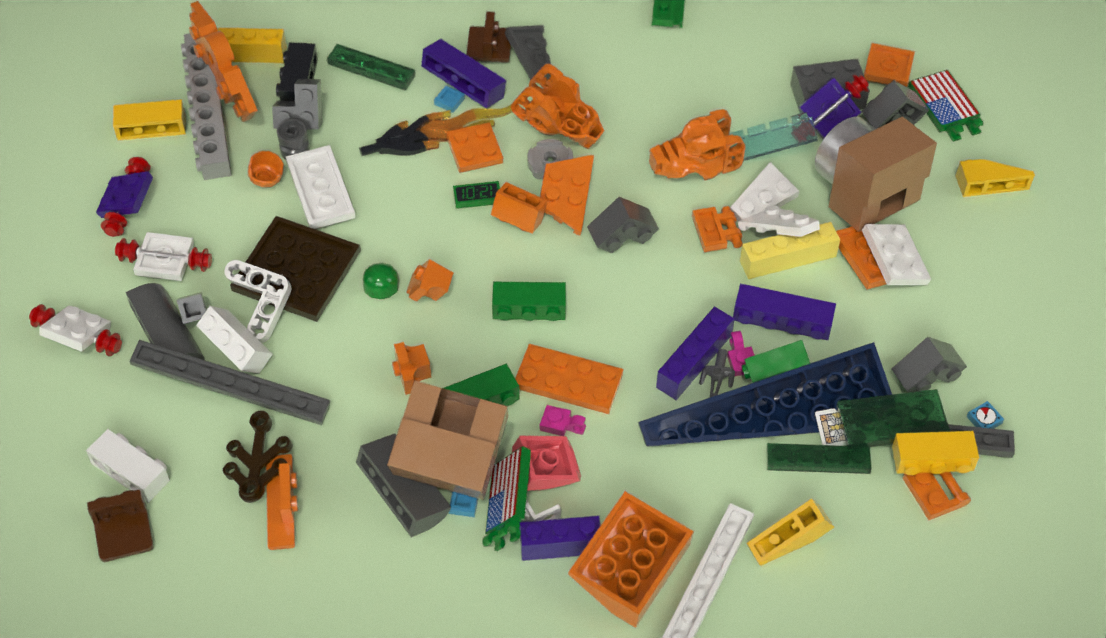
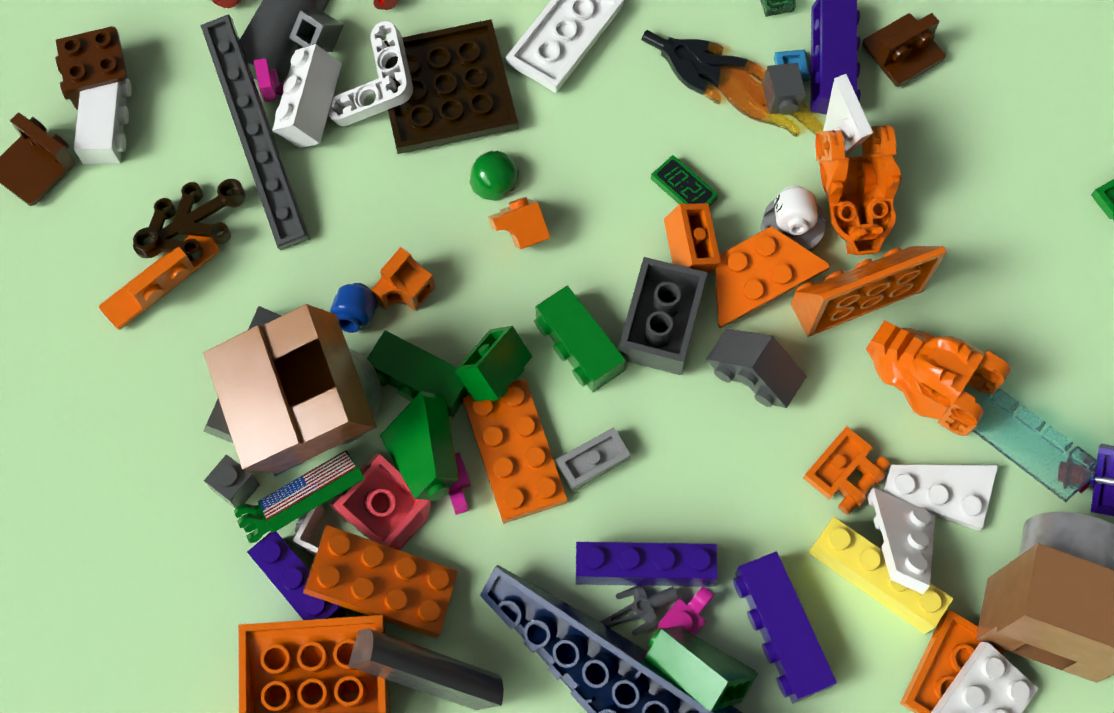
camera: 55 degrees right, 15 degrees up
orange plate [446,122,503,173] -> none
dark grey wing [504,25,551,80] -> none
none -> reddish brown bracket [55,26,127,110]
none -> dark grey brick [204,454,260,508]
none -> dark pink plate [254,58,284,102]
none -> orange plate [303,525,458,639]
none -> blue head [330,283,377,333]
none -> dark grey brick [348,628,504,710]
none -> green slope [379,391,459,501]
none -> green brick [454,325,532,402]
none -> light grey plate [556,427,631,491]
none -> dark grey brick [618,257,708,375]
none -> dark grey brick [762,63,806,115]
none -> white head [774,185,818,235]
none -> orange slope [791,246,947,337]
none -> white wing [823,74,873,157]

